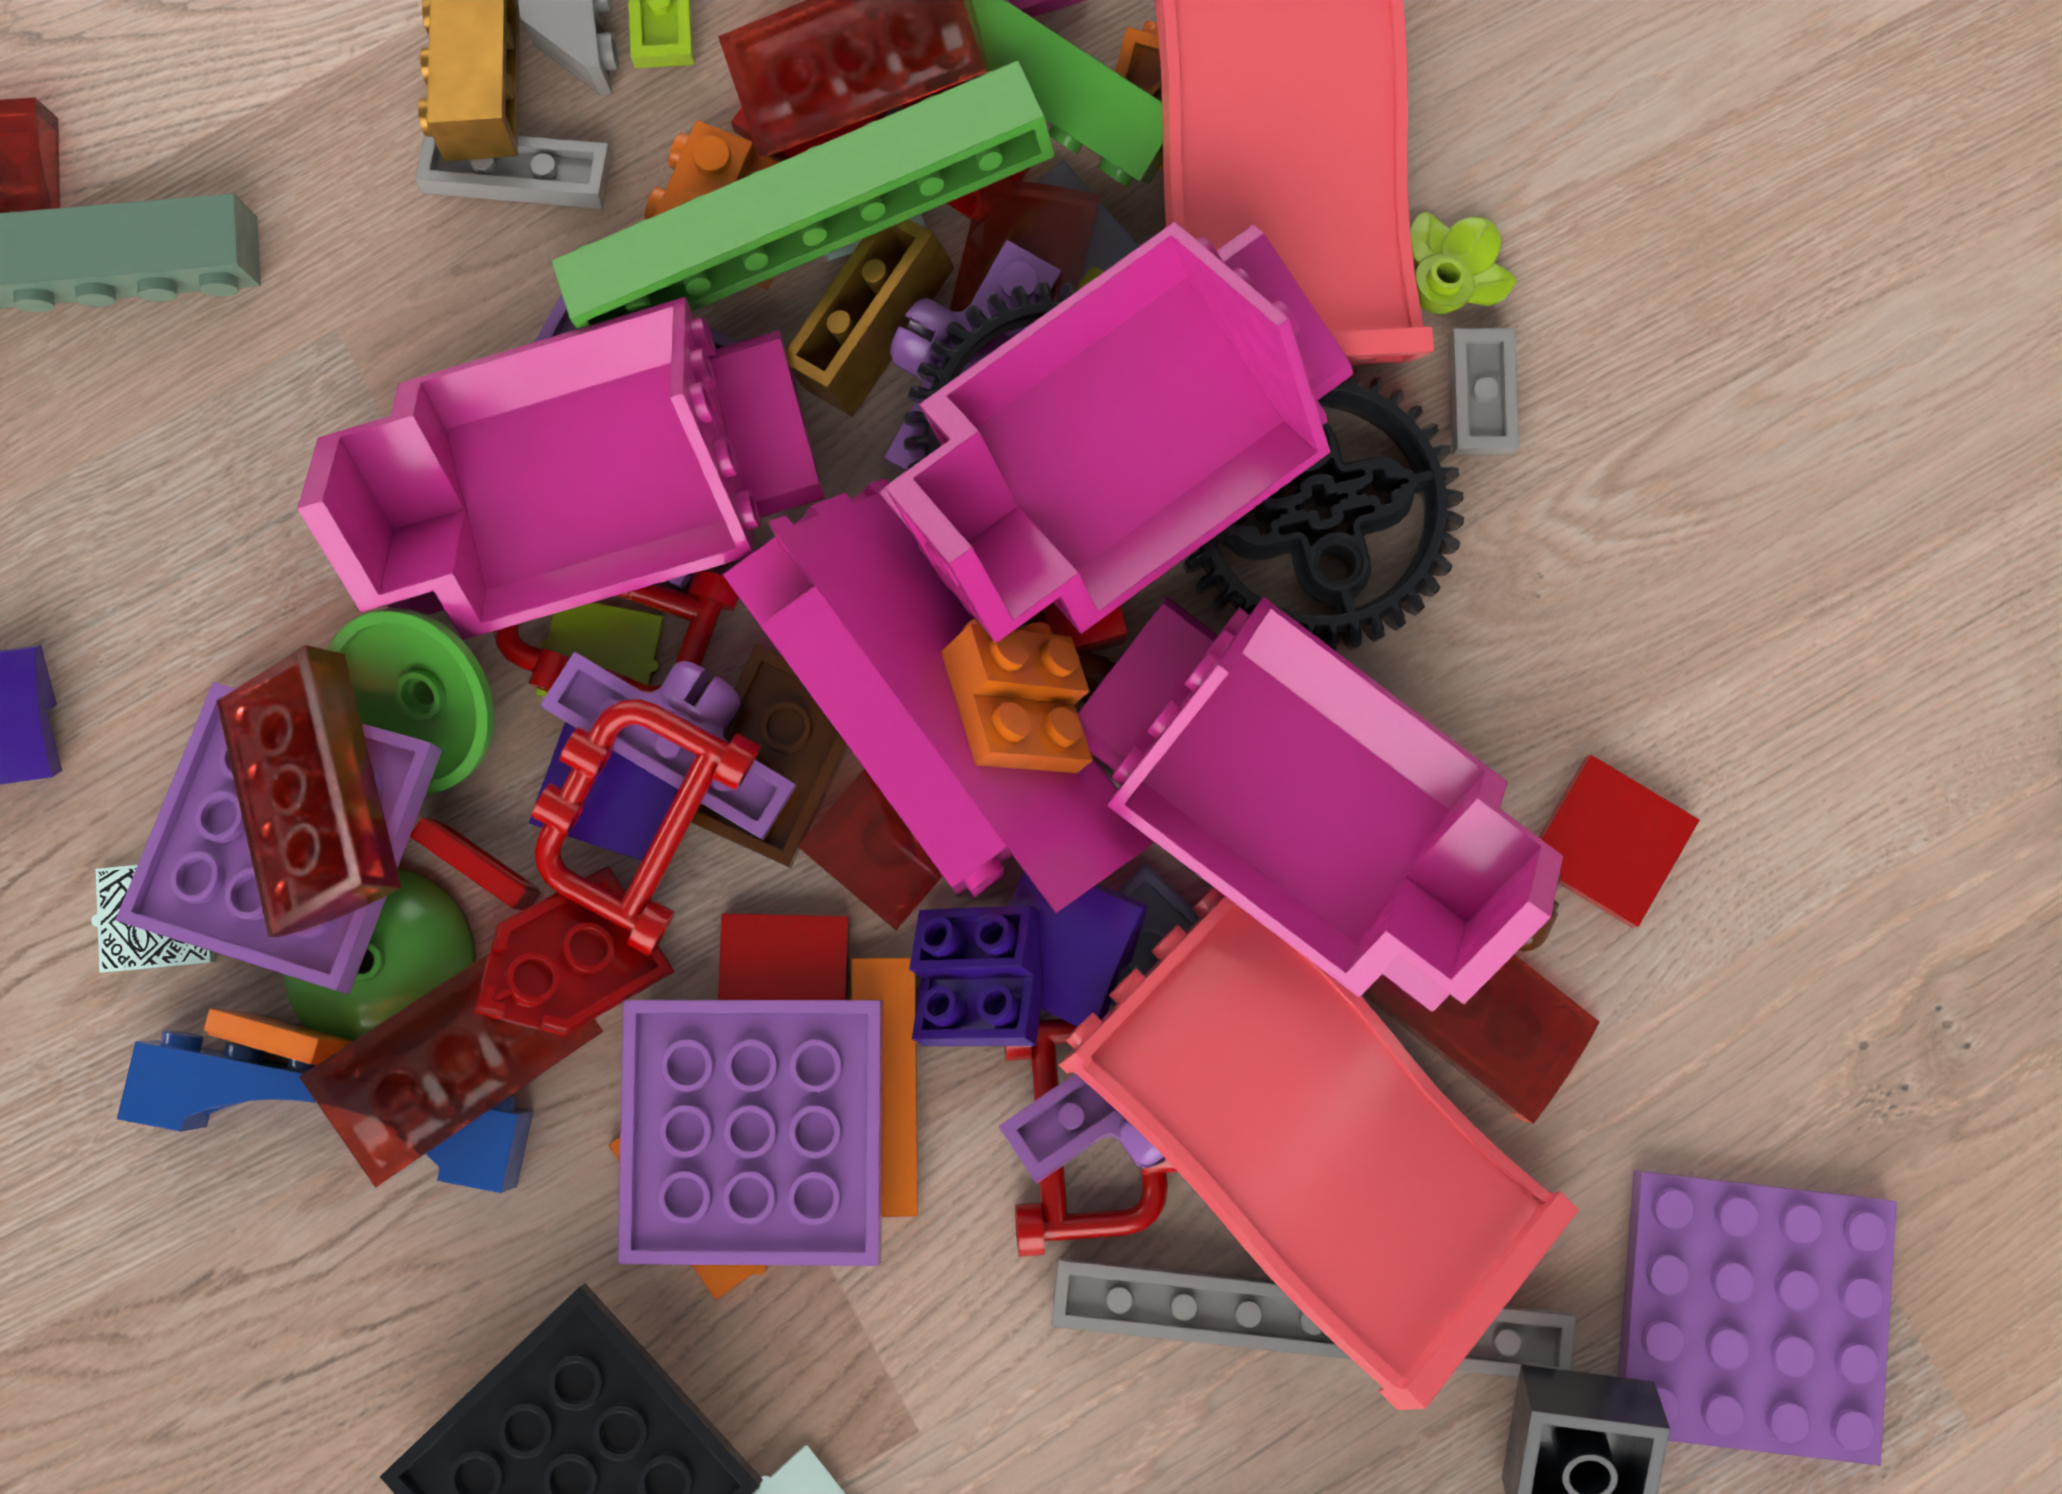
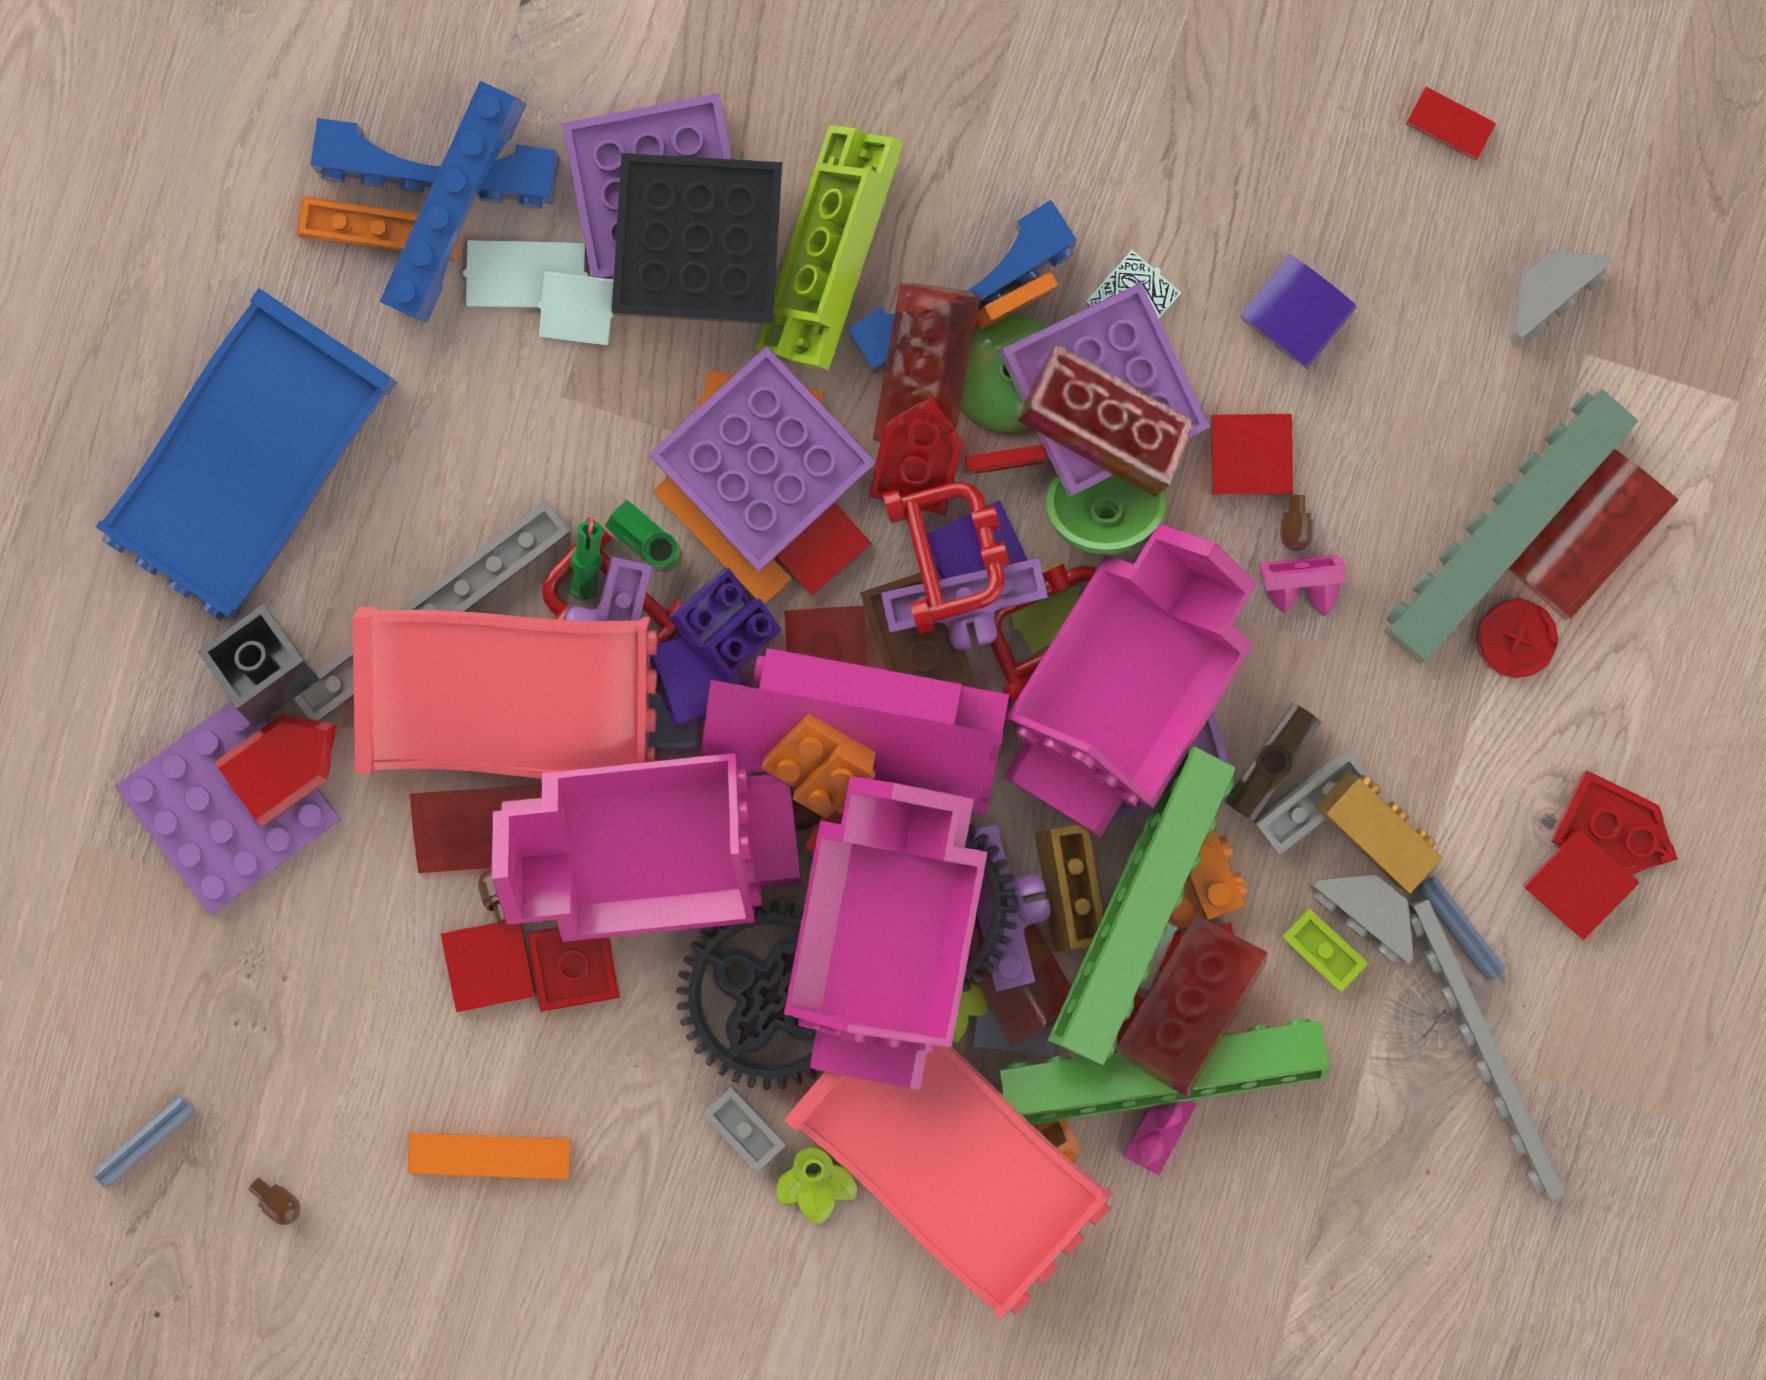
camera: 145 degrees right, 5 degrees up
none -> red tile [215,715,338,827]
none -> orange tile [408,1132,571,1180]
none -> red tile [527,927,621,1012]
none -> green pin [570,521,603,600]
none -> green piece [605,500,681,572]
none -> lime slope [755,125,904,371]
none -> red tile [1211,414,1293,496]
none -> dark brown piece [1225,702,1322,822]
none -> dark pink tile [1259,555,1346,616]
none -> reddish brown cylinder [1280,495,1313,551]
none -> red tile [1476,598,1558,679]

